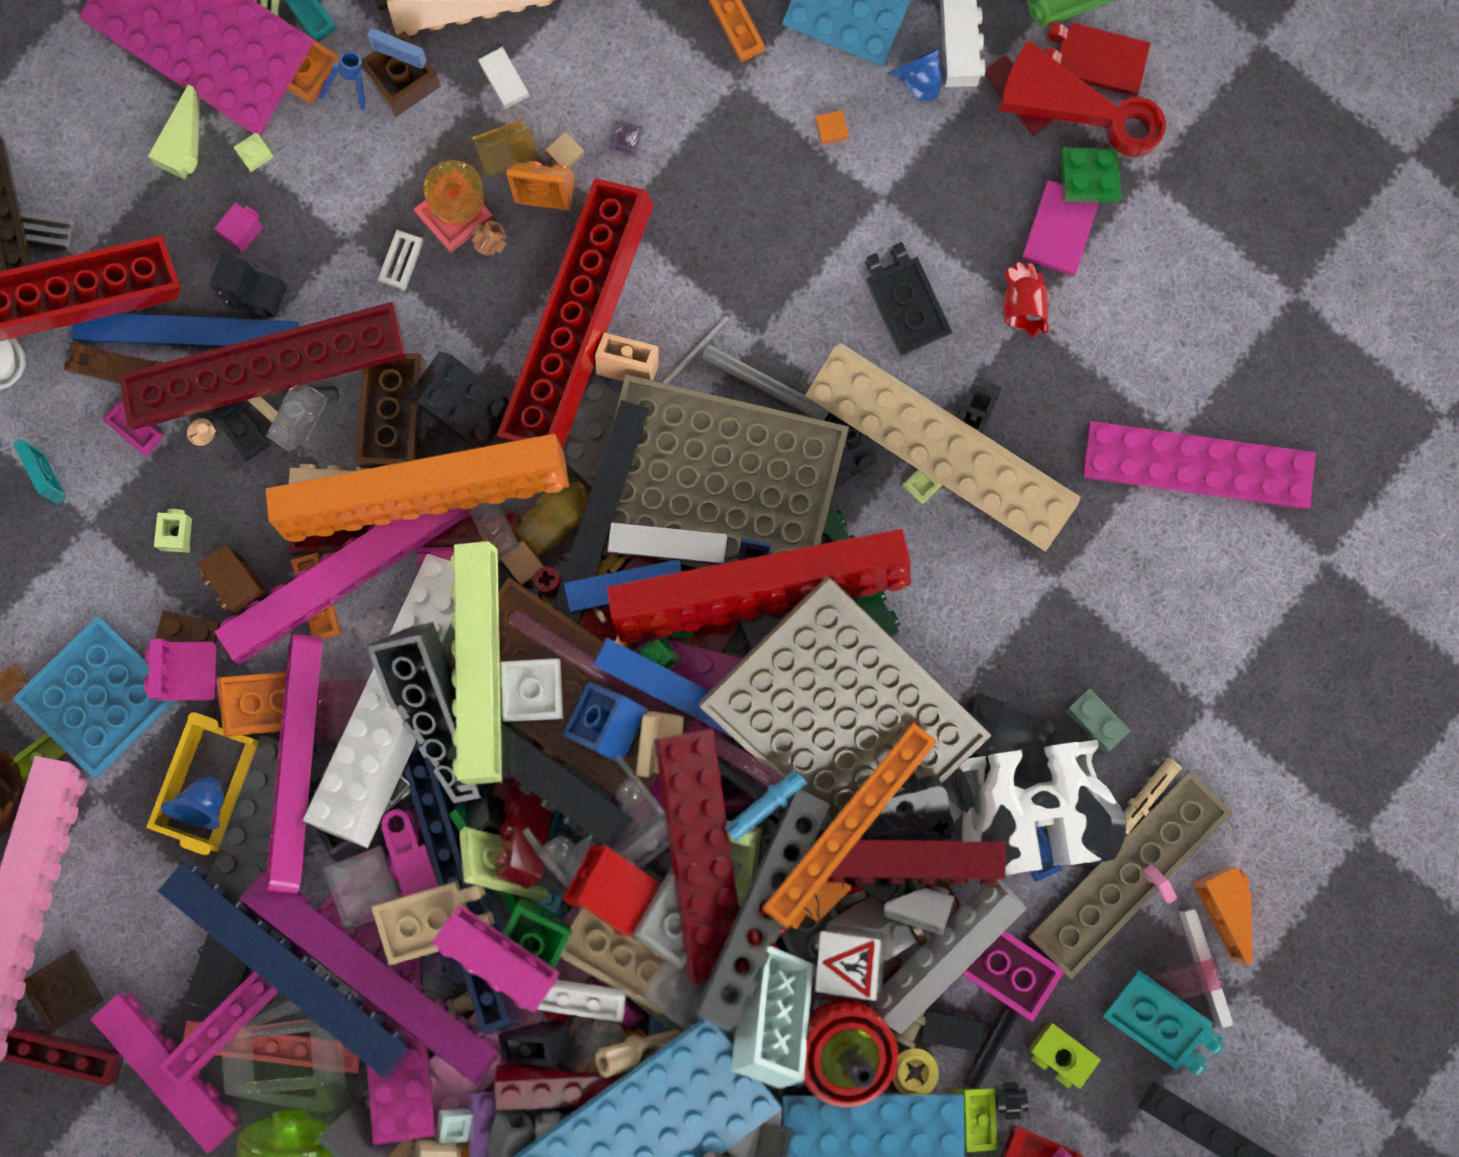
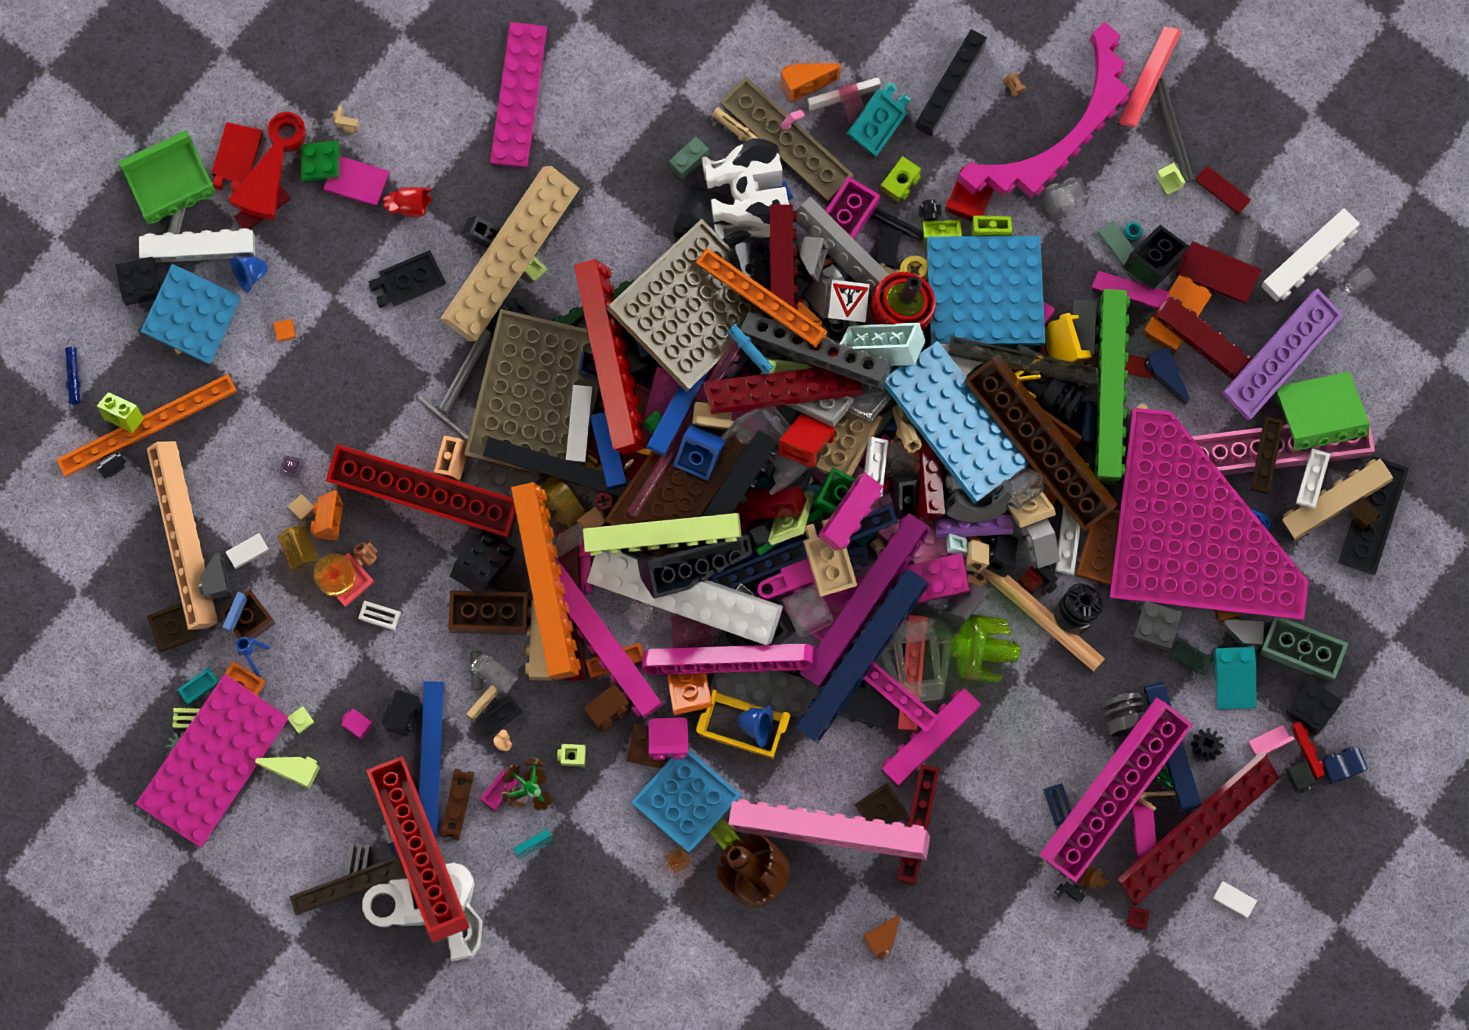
camera: 90 degrees left, 5 degrees down
dark red plate [119,302,407,430] -> none
white tile [500,658,563,722] -> none
none -> dark grey slope [198,553,233,600]
none -> tan bracket [333,106,360,134]
none -> reddish brown plant [500,757,554,811]

